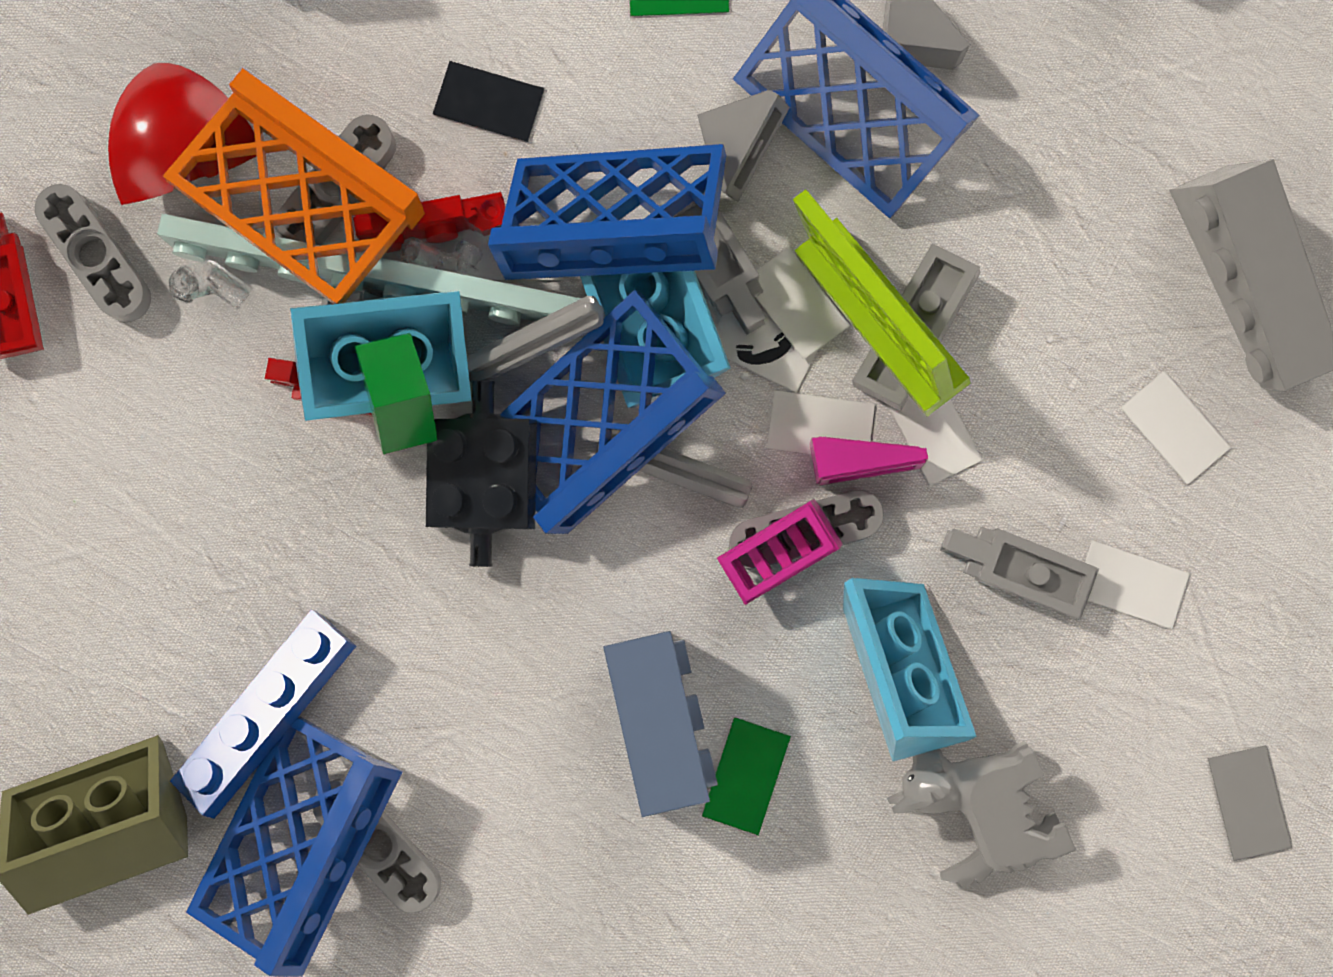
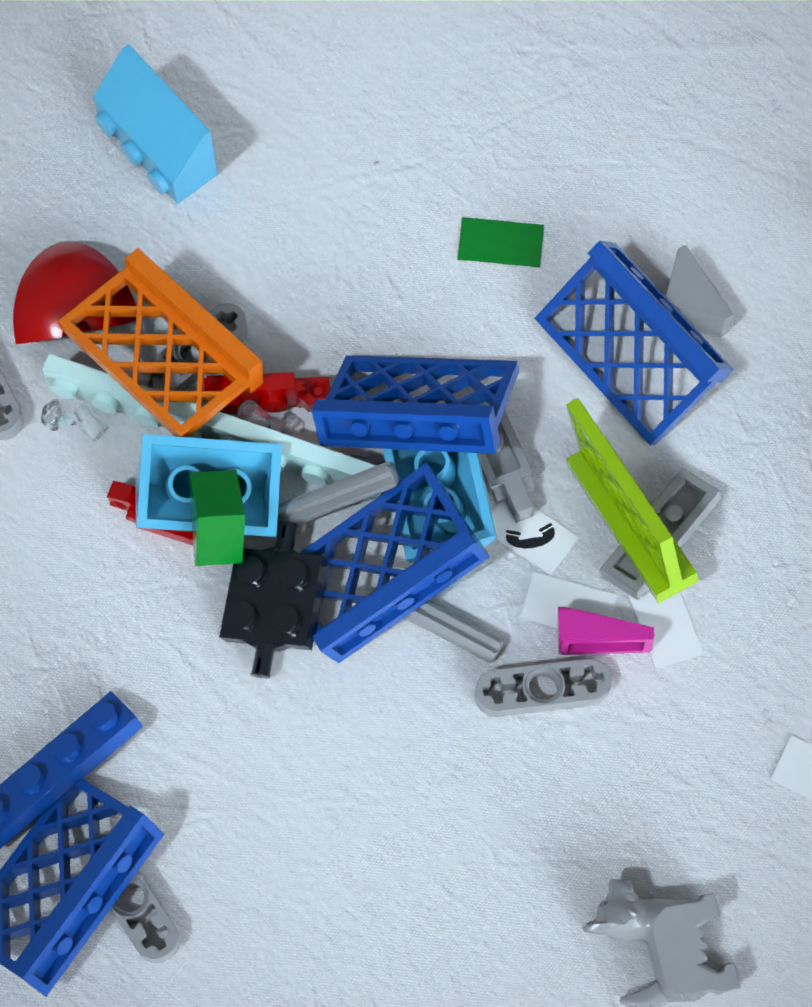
camera: 10 degrees right, 15 degrees down
black sticker [433,61,545,142] -> none
sand blue brick [603,631,718,817] -> none
light grey slope [697,90,790,202] -> none
green sticker [702,717,791,836] -> none
dark pink slope [717,499,842,605] -> none
white sticker [756,247,850,360] -> none
medium azure slope [843,578,977,762] -> none
light grey hinge [940,527,1099,620] -> none

